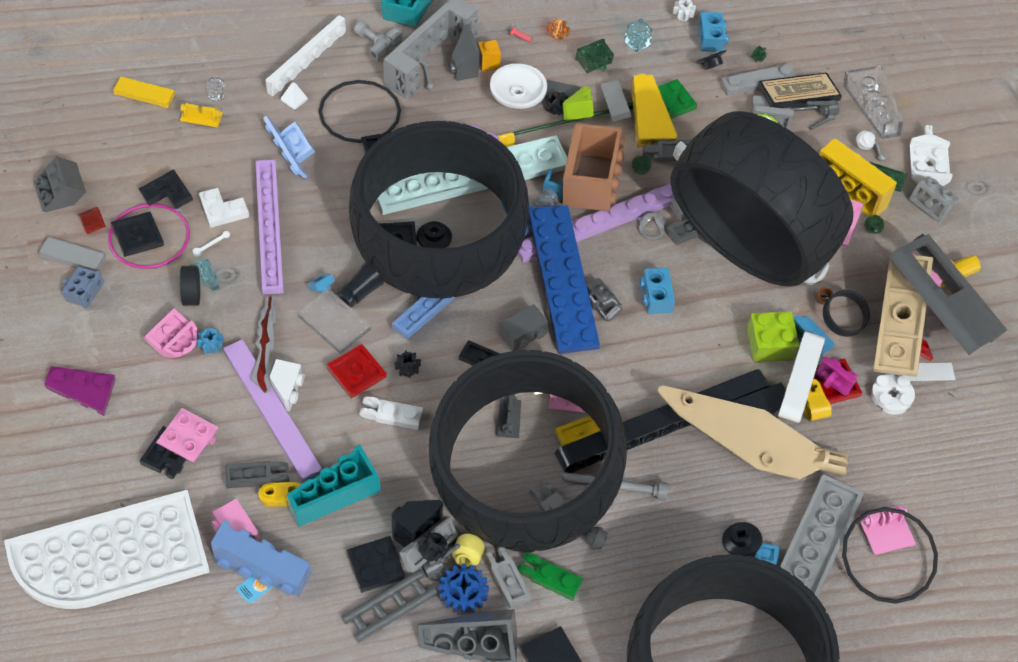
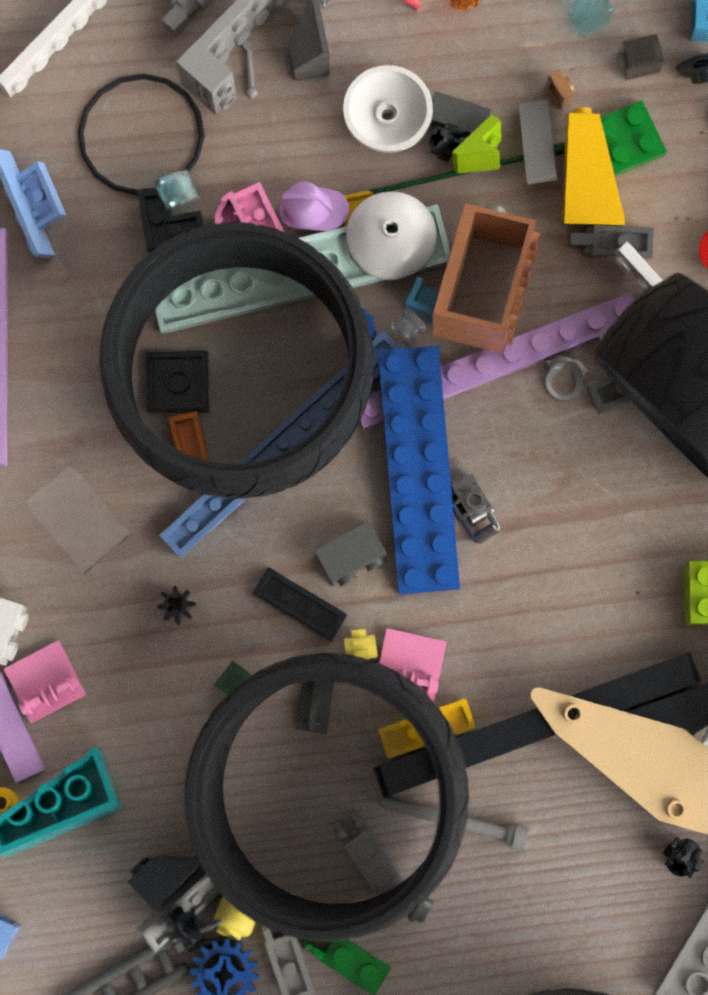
camera: 10 degrees right, 25 degrees up
white slope [281,82,308,110] -> none
dark azure plate [307,273,335,293] -> none
red plate [327,344,387,399] -> none
black plant [337,263,384,308] -> none
black plate [347,536,405,593] -> none
white hinge [359,396,423,430] -> none
black piece [416,221,452,248] -> none
light orange slope [476,39,501,72] -> none
clear green piece [575,39,614,73] -> none
clear green plate [632,156,651,175] -> none
dark azure brick [639,268,675,314] -> none
black piece [722,522,763,556] -> none
dark azure tile [754,543,780,565] -> none
none -> bright pink hinge [4,640,87,724]
none -> clear light blue bracket [154,169,199,210]
none -> white dish [346,191,437,280]
none -> medium nougat plate [546,69,575,110]
none -> clear smoke brick [616,34,664,80]
none -> black gear [663,837,705,878]

